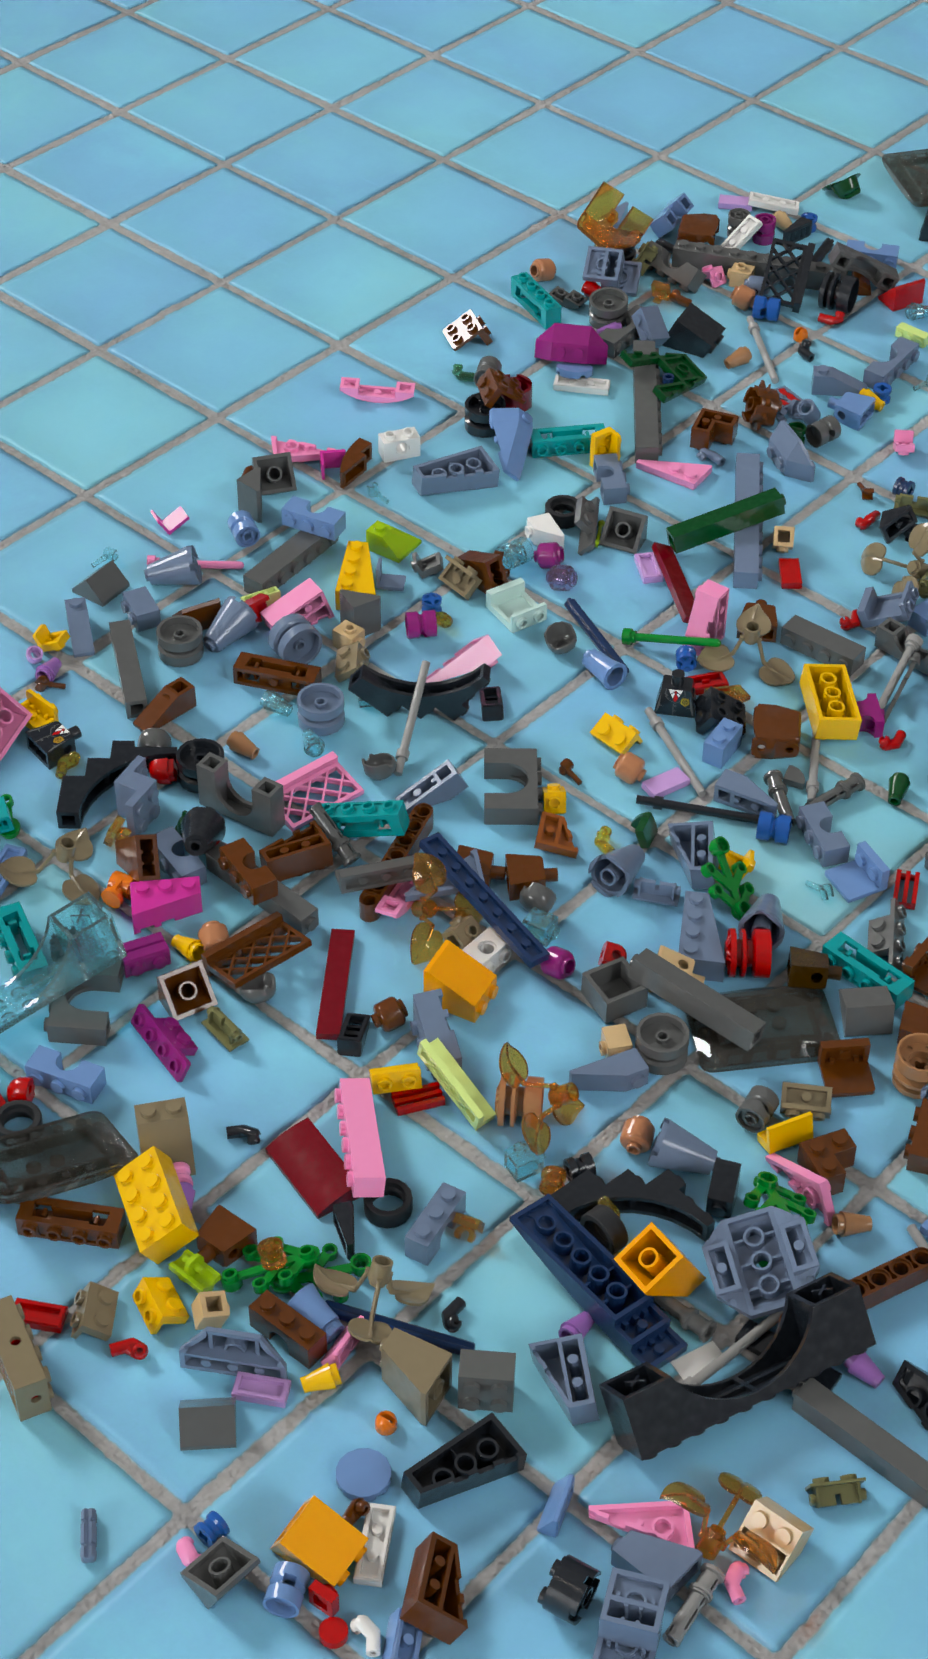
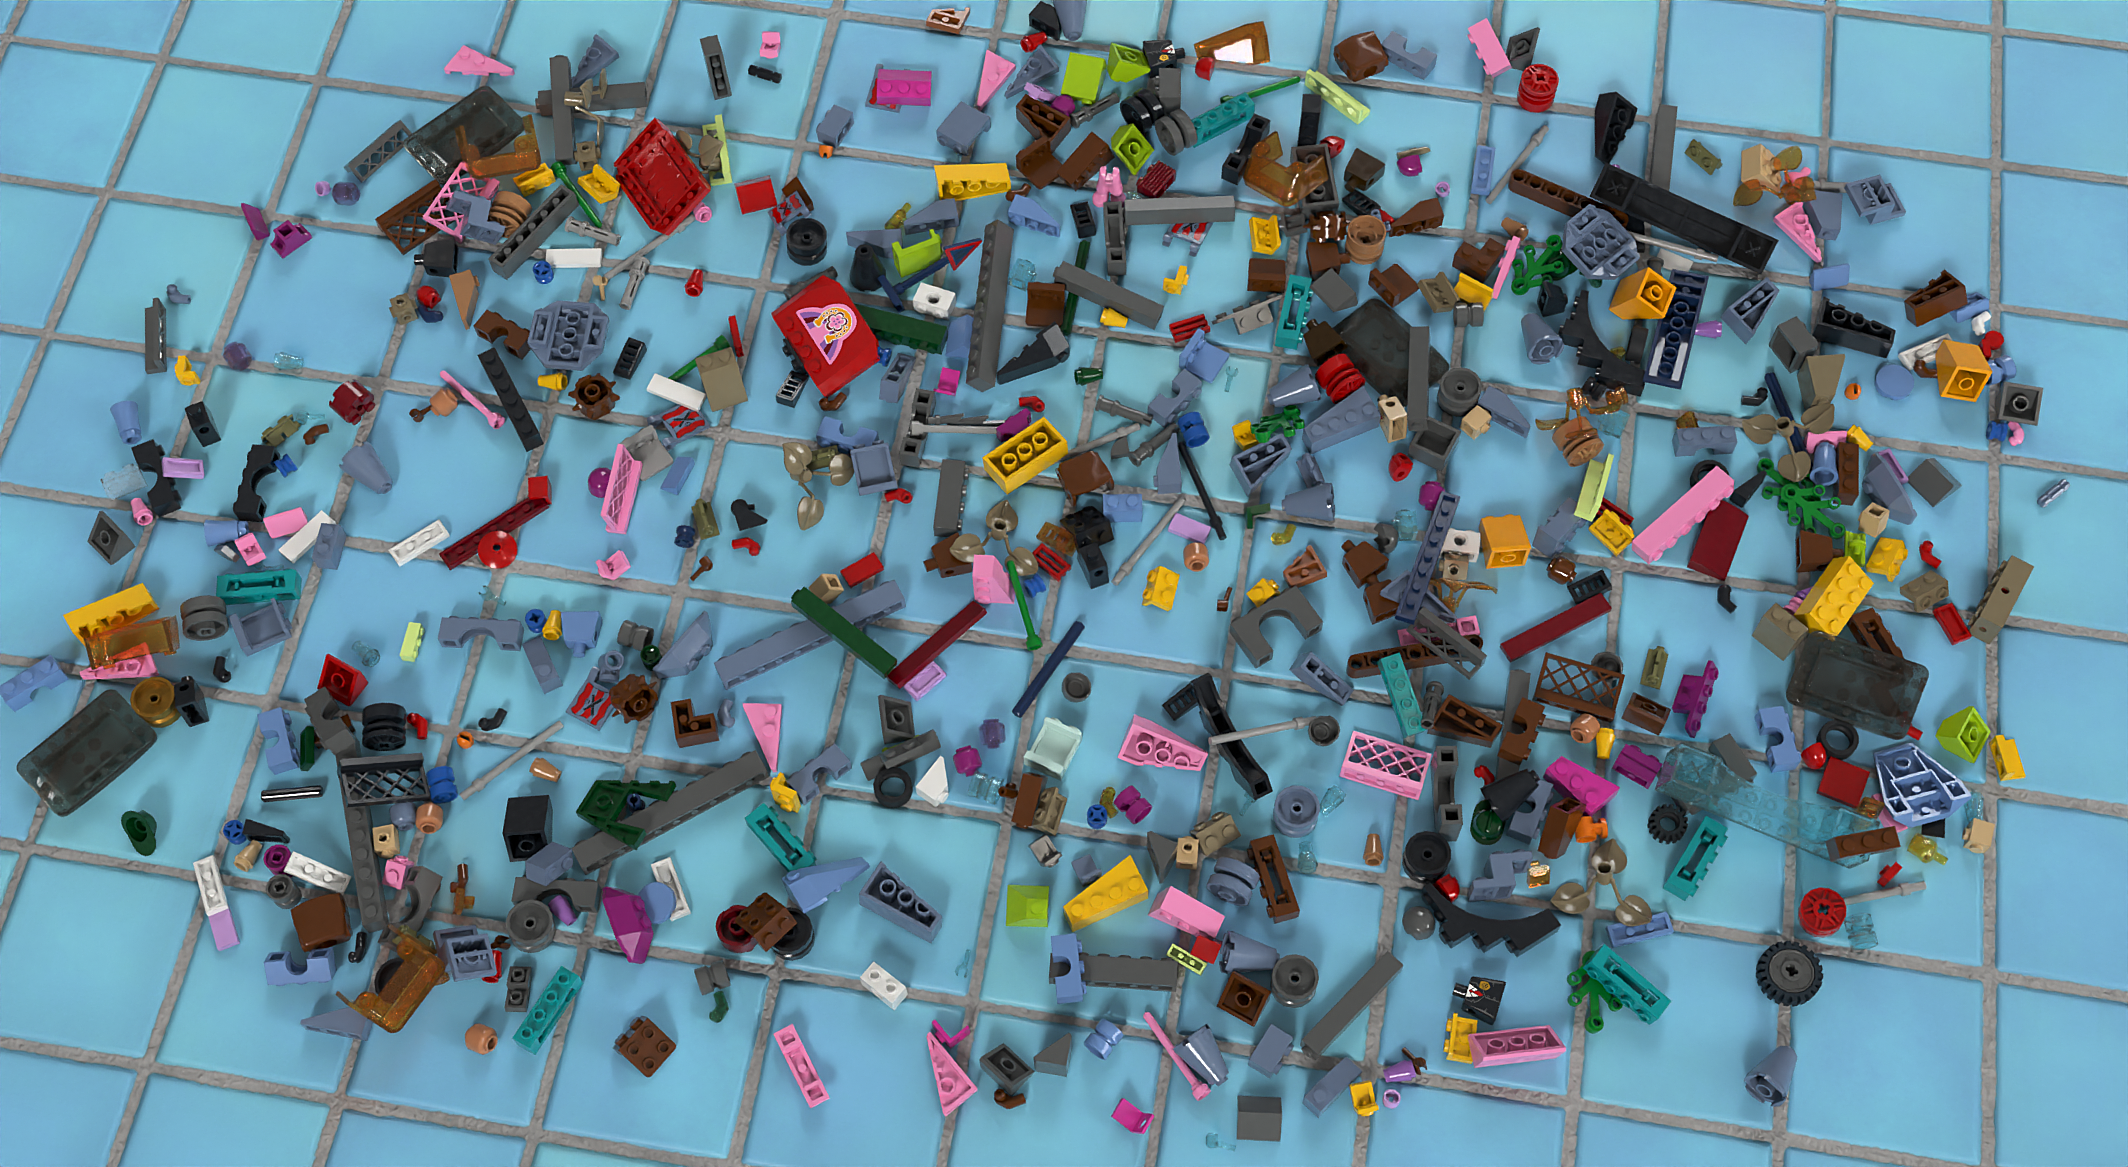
camera: 120 degrees left, 20 degrees up
clear yellow arm [55,751,80,779] -> none
reddish brown slope [133,677,197,732] -> none
clear orange wheel [257,1237,287,1271] -> none
reddish brown slope [340,438,372,489] -> none
black brick [537,1554,601,1626] -> none
medium blue plant [582,649,627,690] -> none
nougat head [620,1115,655,1155] -> none

